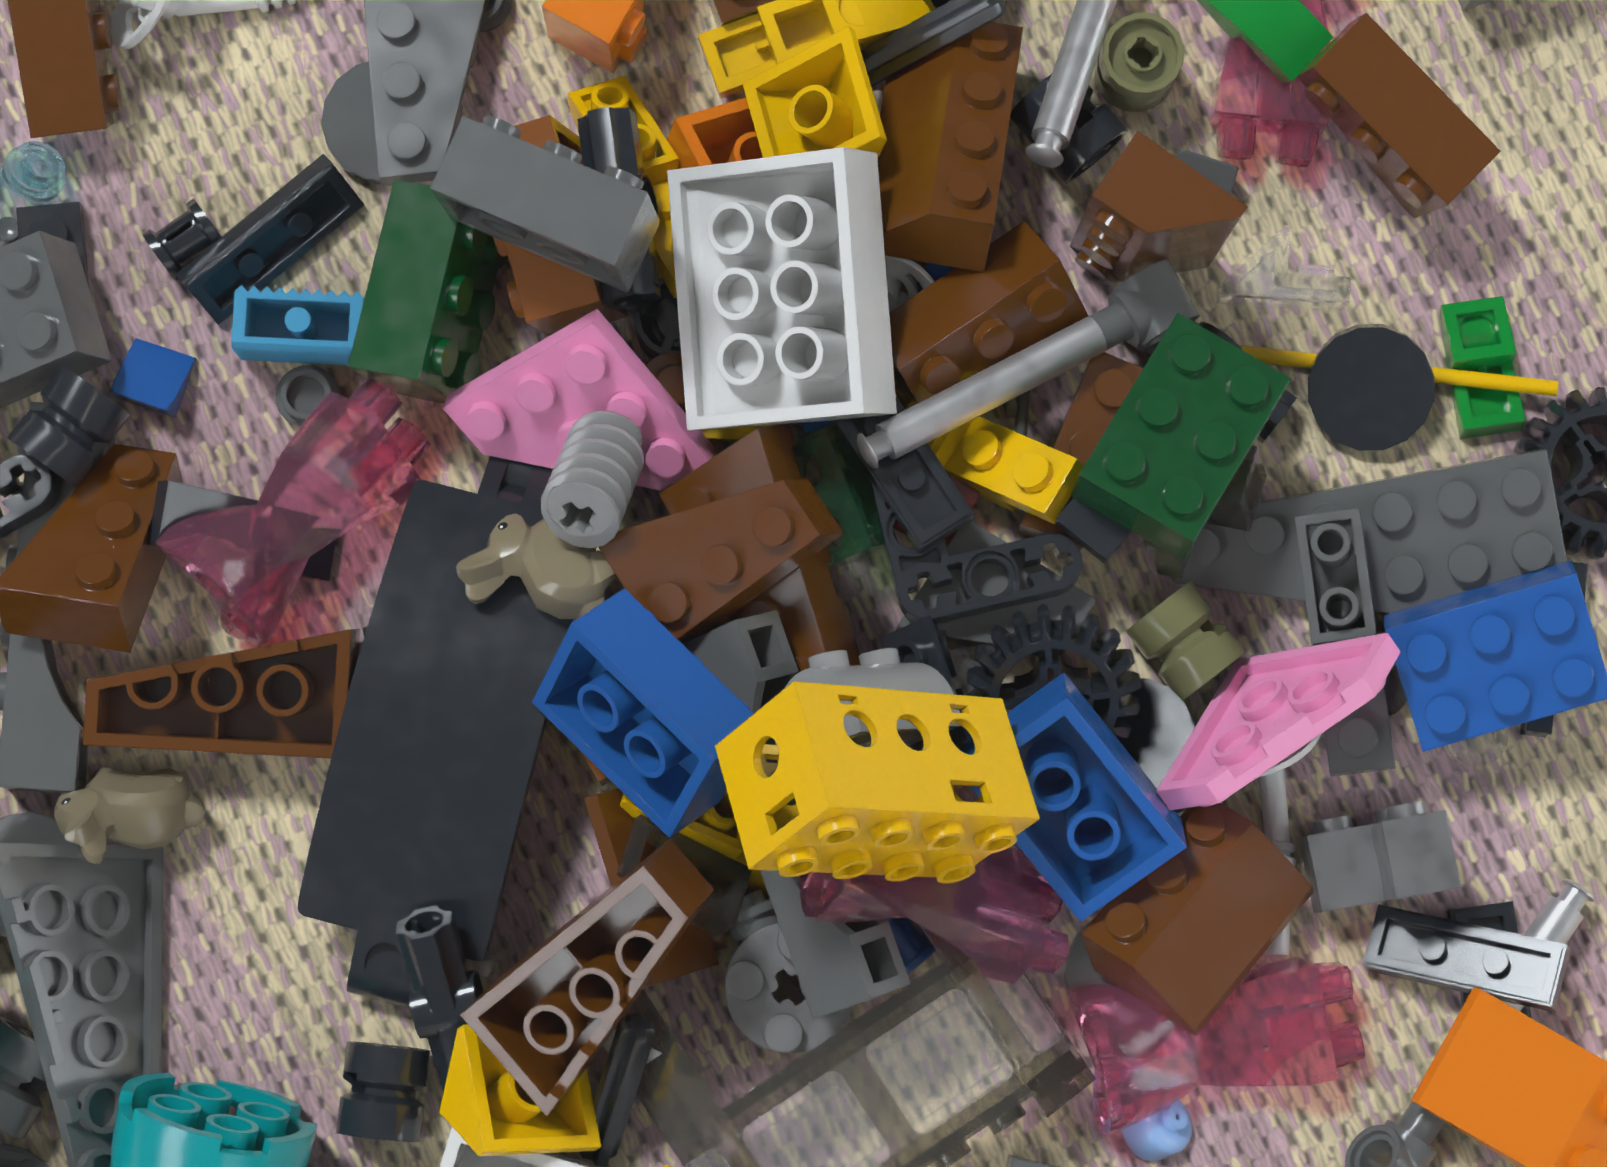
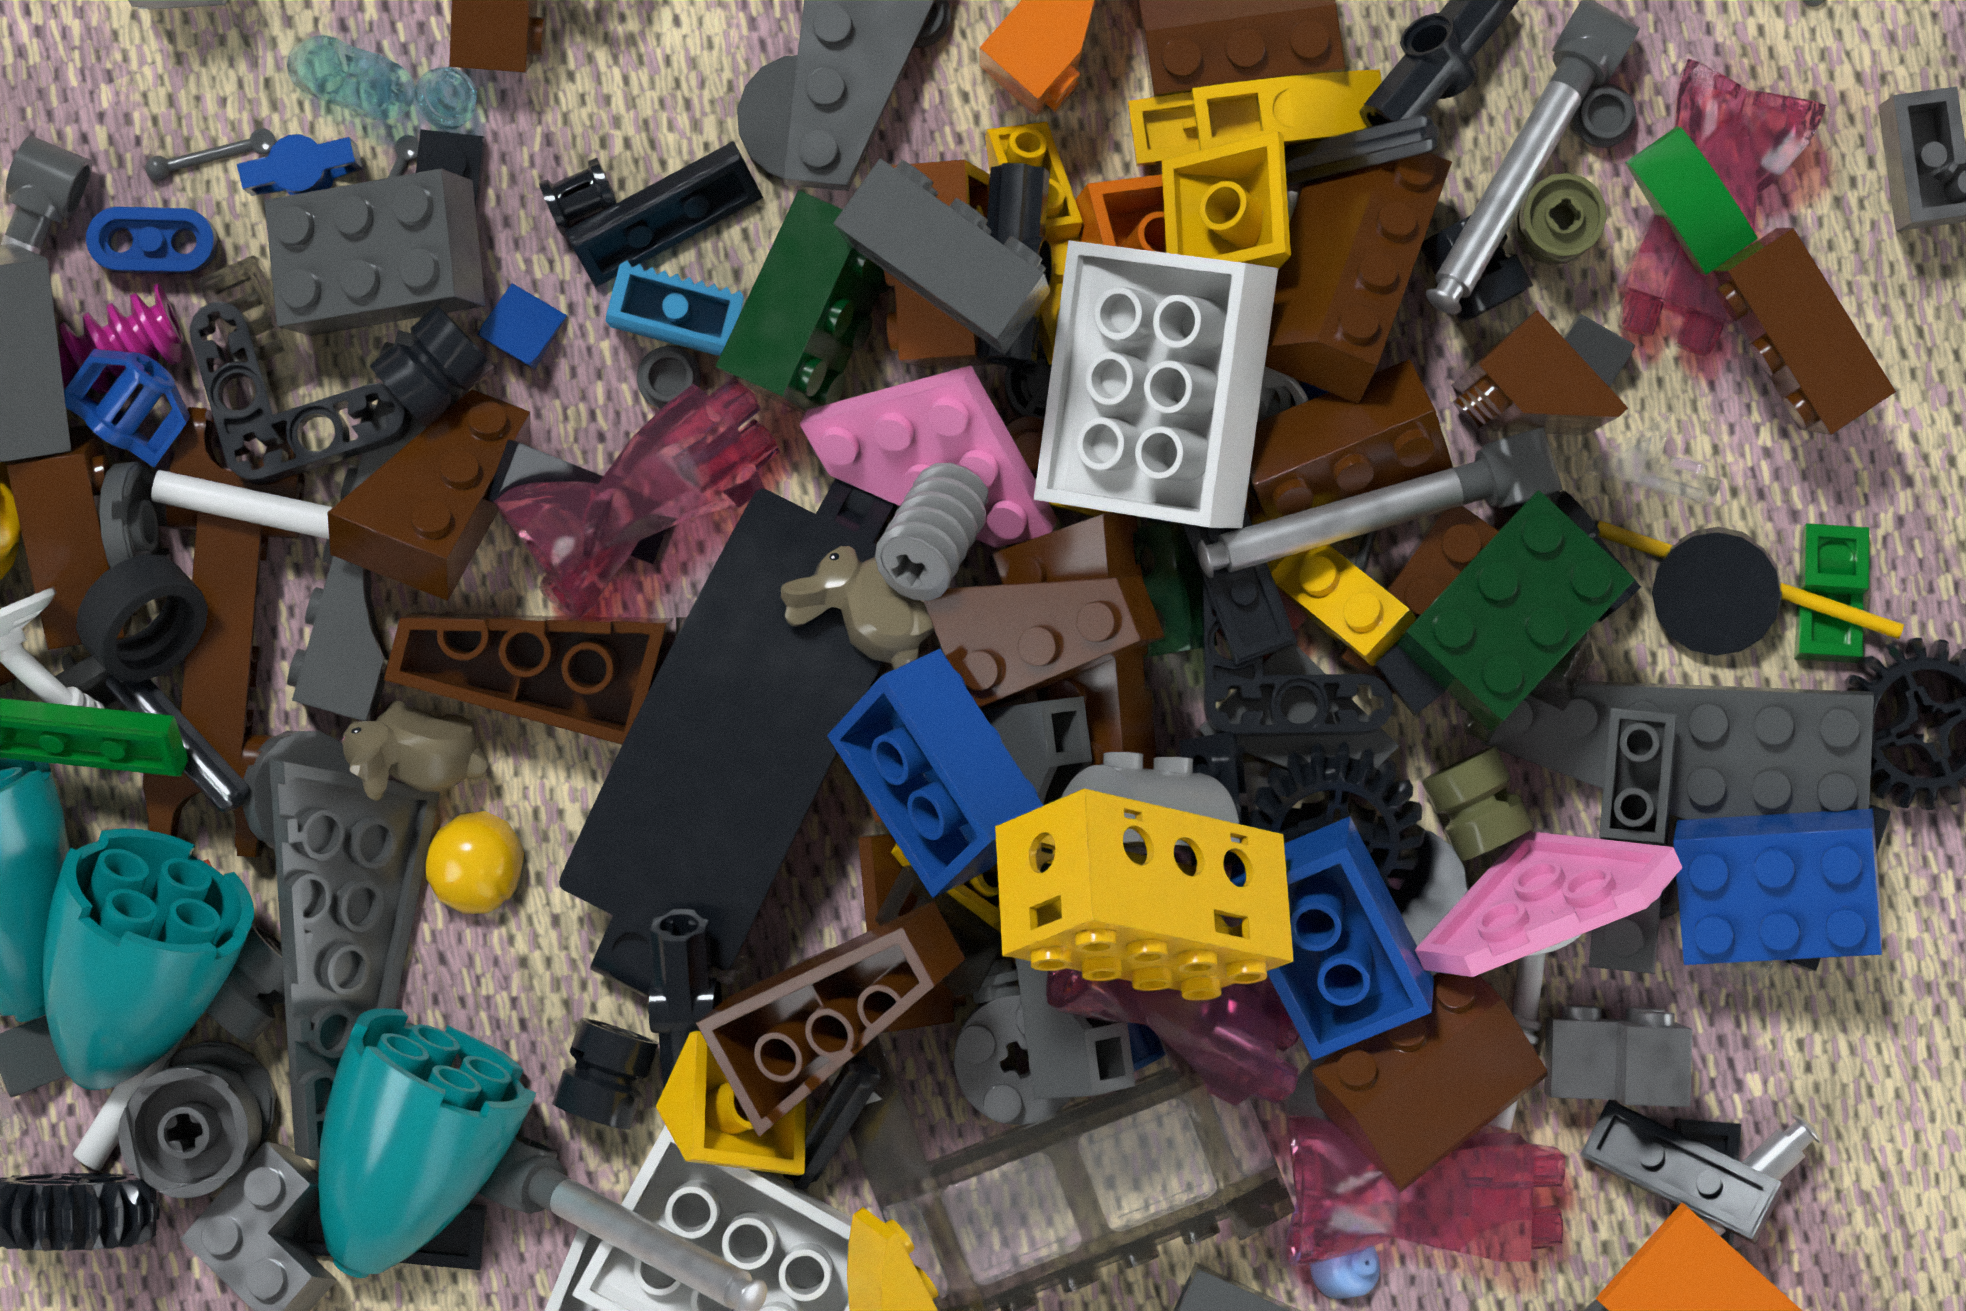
camera: 20 degrees right, 5 degrees up
none -> yellow hair [425,811,524,914]

